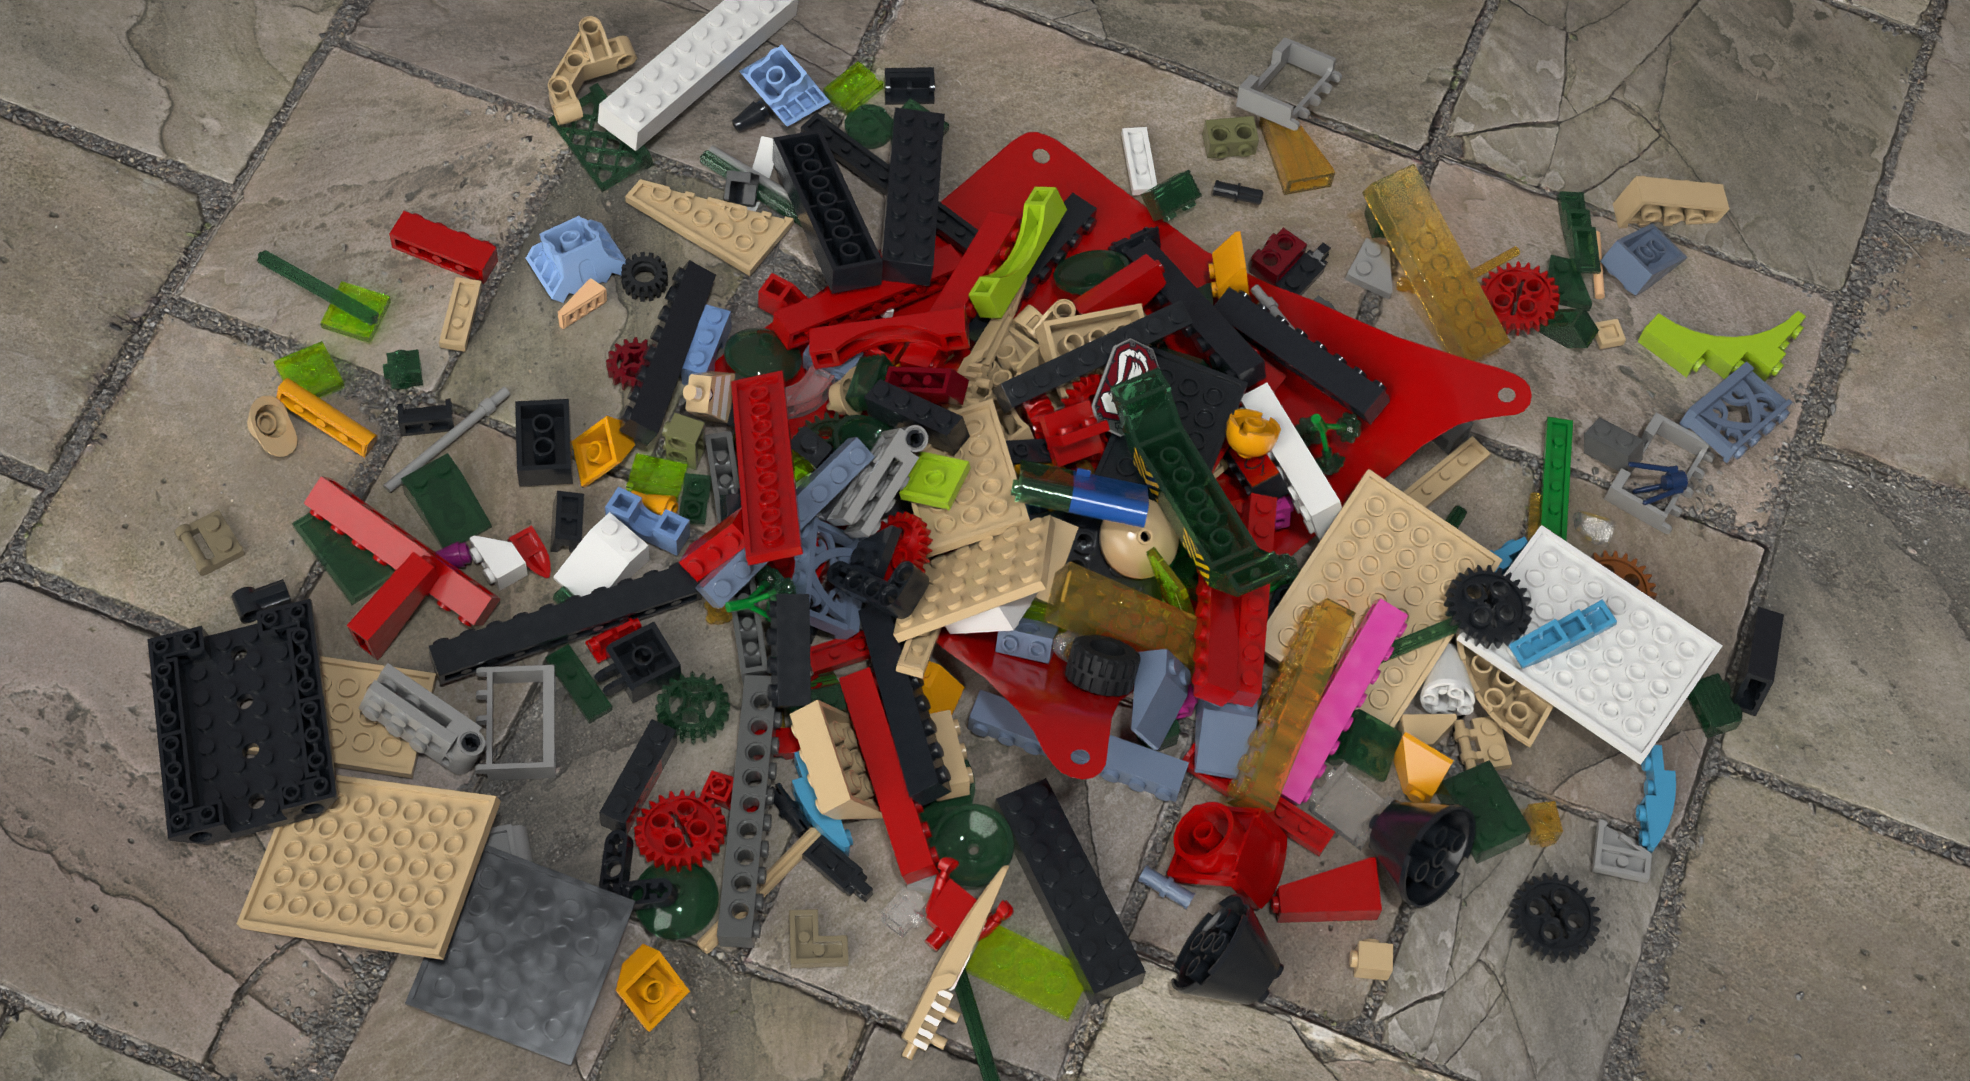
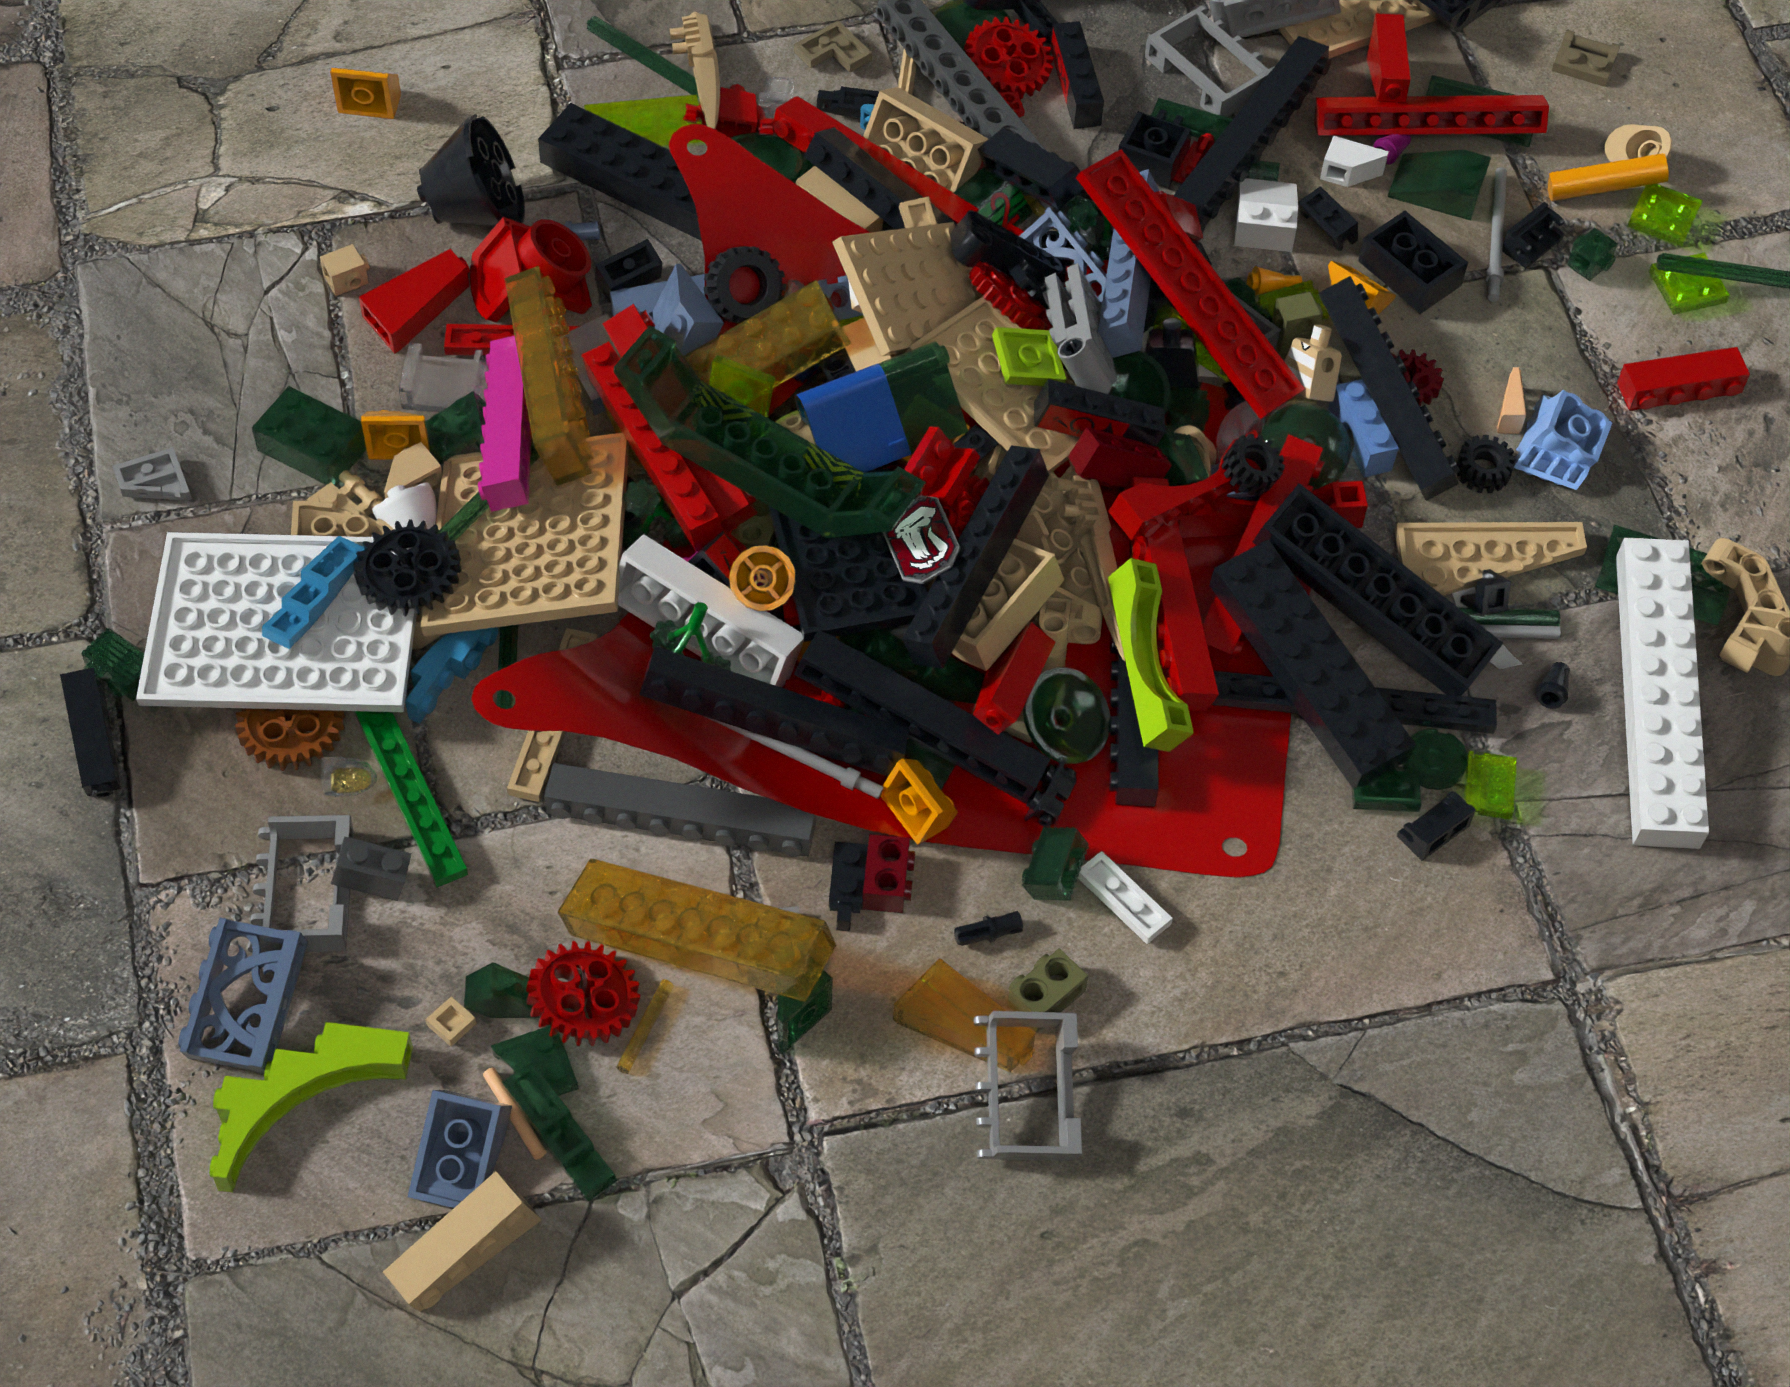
camera: 150 degrees right, 5 degrees down
black piece [231,579,292,623] -> none
tan plate [439,277,482,352] -> none
red plate [507,525,551,578] -> none
medium blue arch [605,487,690,556] -> none
clear green gear [655,671,730,745] -> none
light blue slope [739,45,830,127] -> none
black cone [1369,800,1476,908] -> none
black gear [1508,873,1601,963] -> none
clear yellow brick [1523,801,1563,847] -> none
clear yellow bar [1527,492,1541,542] -> none
dark blue plant [1628,462,1688,505] -> none
dark azure slope [1636,745,1676,853] -> none
none -> black brick [595,239,663,303]
none -> black tyre [1222,434,1285,495]

